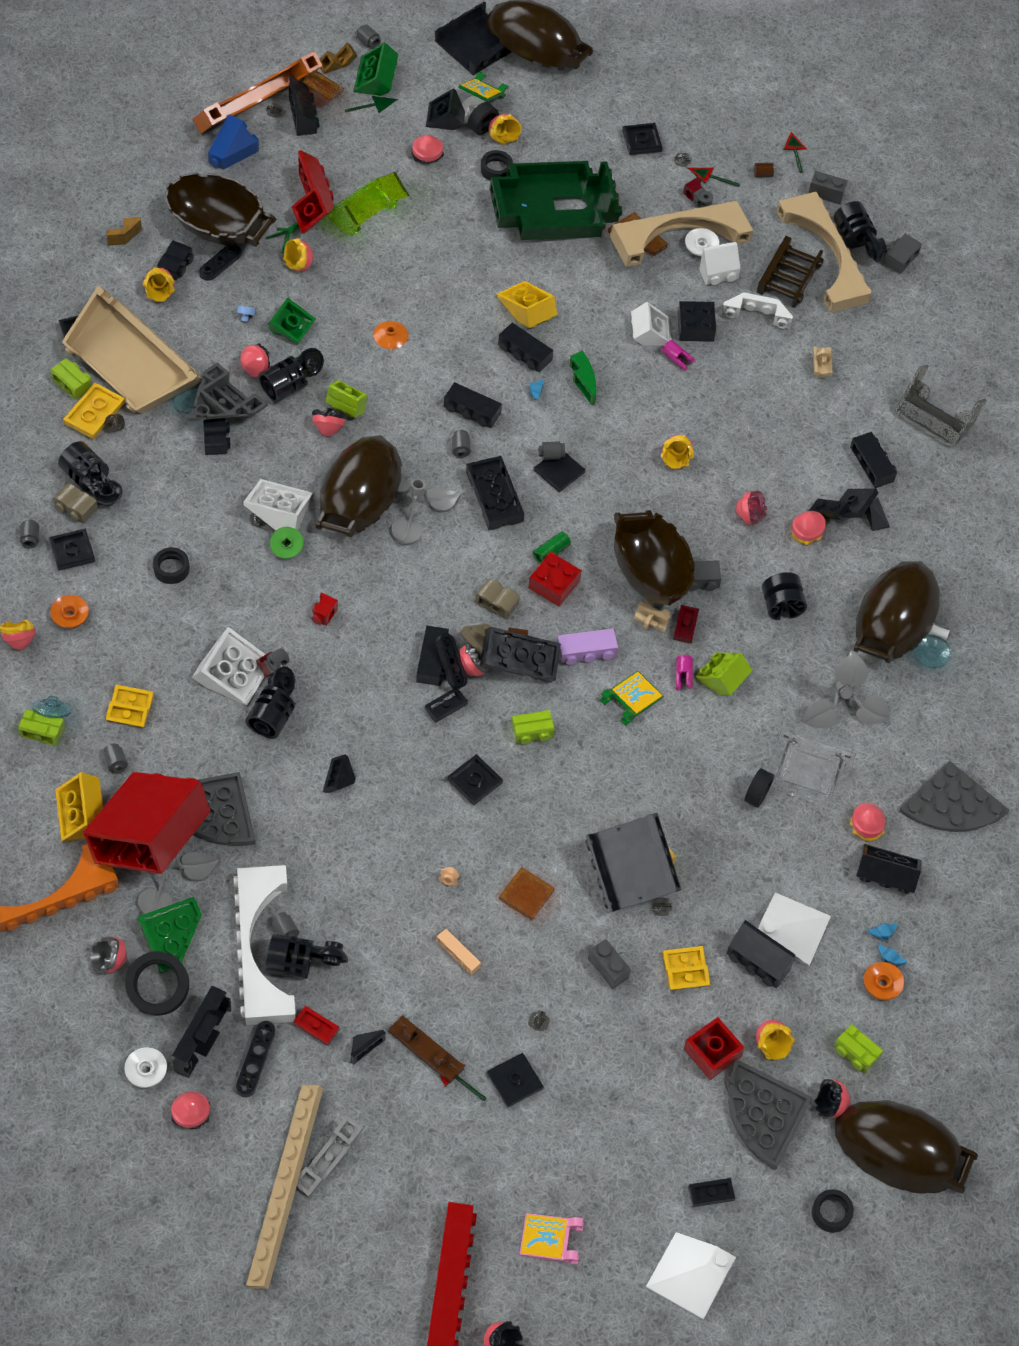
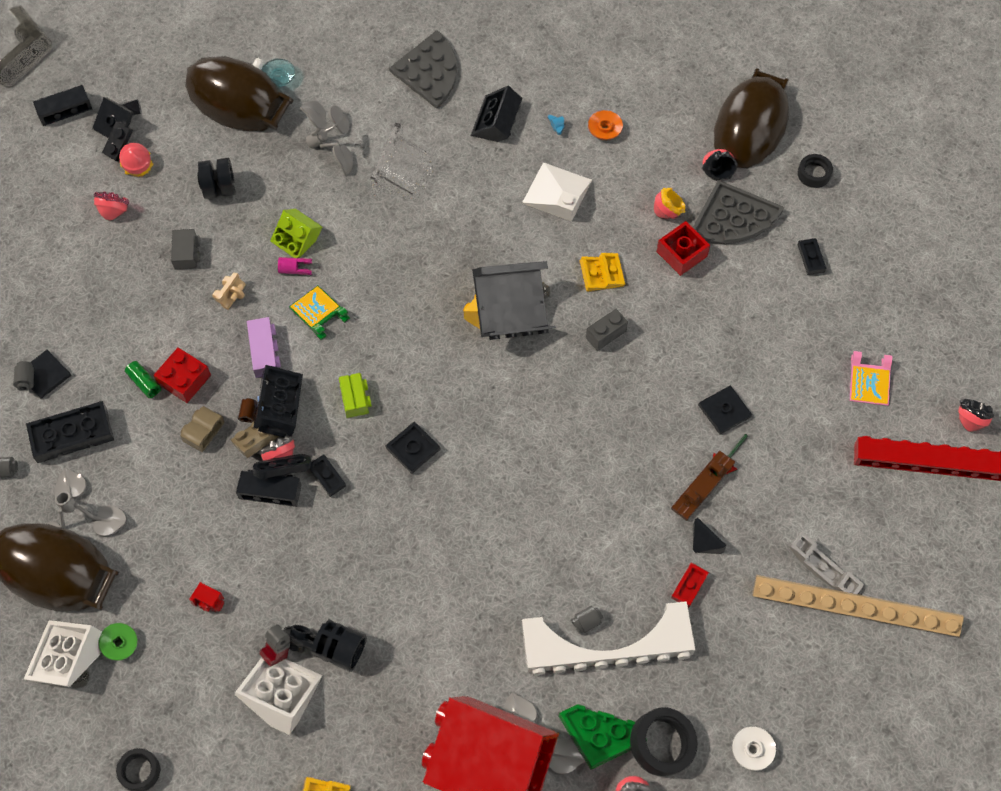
camera: 85 degrees left, 5 degrees up
coral hair [171,1091,211,1129] -> none
black piece [172,986,231,1078] -> none
dark grey plate [194,772,255,846] -> none
black beam [236,1021,275,1098] -> none
black cylinder [266,934,348,979] -> none
black slope [323,754,356,793] -> none
light nougat piece [436,929,481,975] -> none
light nougat plate [438,867,459,886] -> none
clear orange plate [499,867,555,921] -> none
clear smoke piece [528,1010,550,1031] -> none
dark brown windscreen [614,510,695,606] -> none
white slope [646,1232,736,1319] -> none
yellow hair [660,435,694,469] -> none
dark red plate [673,605,699,644] -> none
black slope [727,920,796,989] -> none
black tyre [744,768,774,808] -> none
lime brick [834,1024,884,1074] -> none
coral hair [850,803,886,842] -> none
dark azure piece [878,944,907,965] -> none

